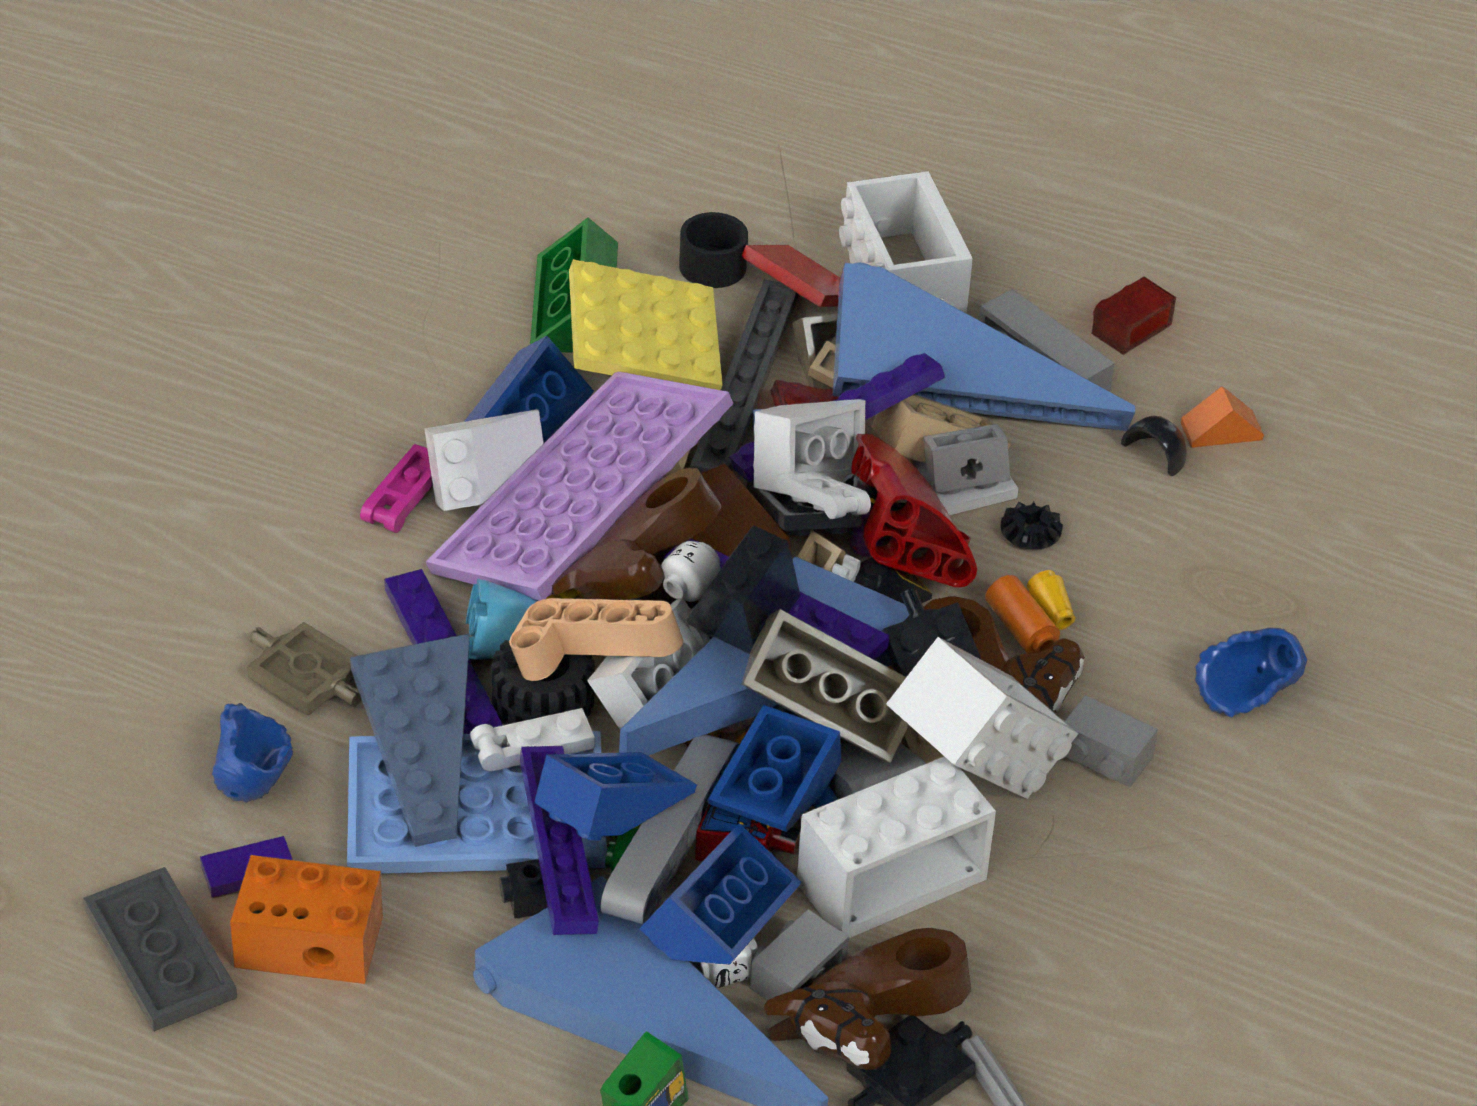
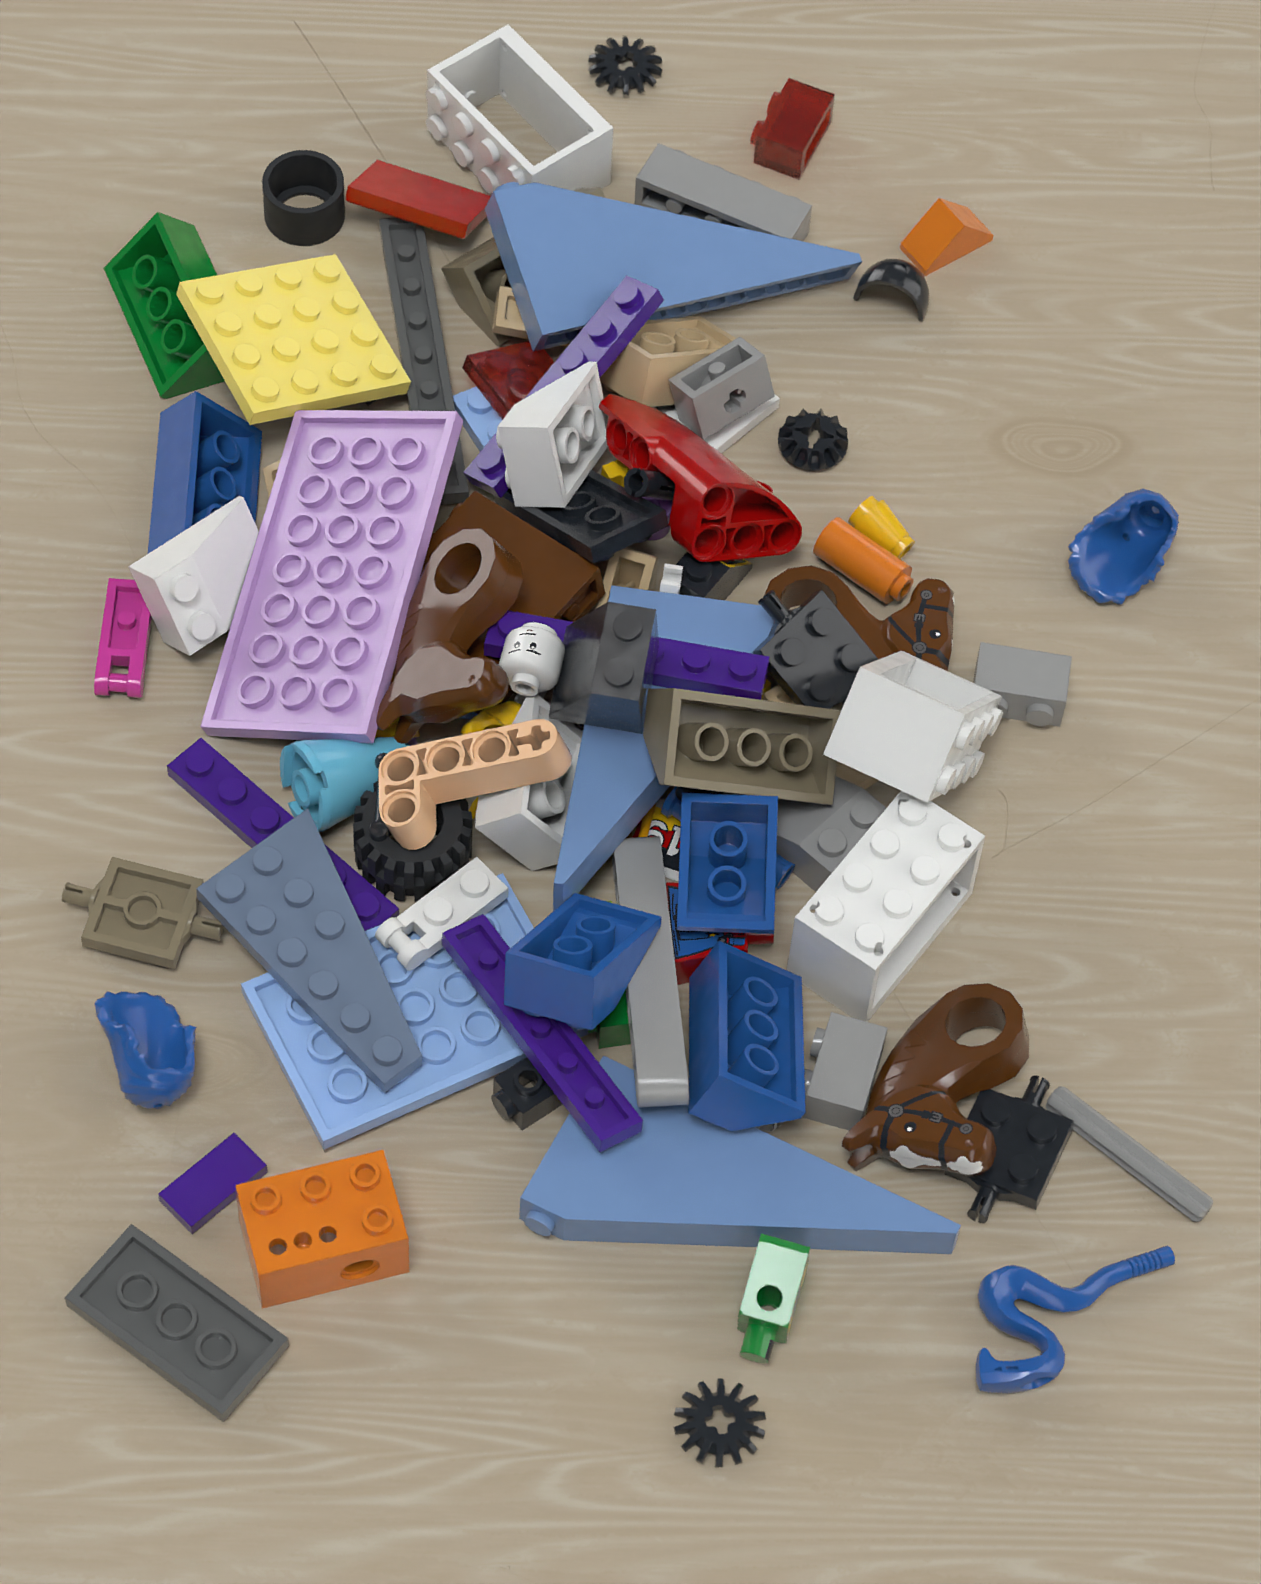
camera: 25 degrees left, 15 degrees up
white plate [776,470,871,519] -> none
none -> black gear [588,36,662,95]

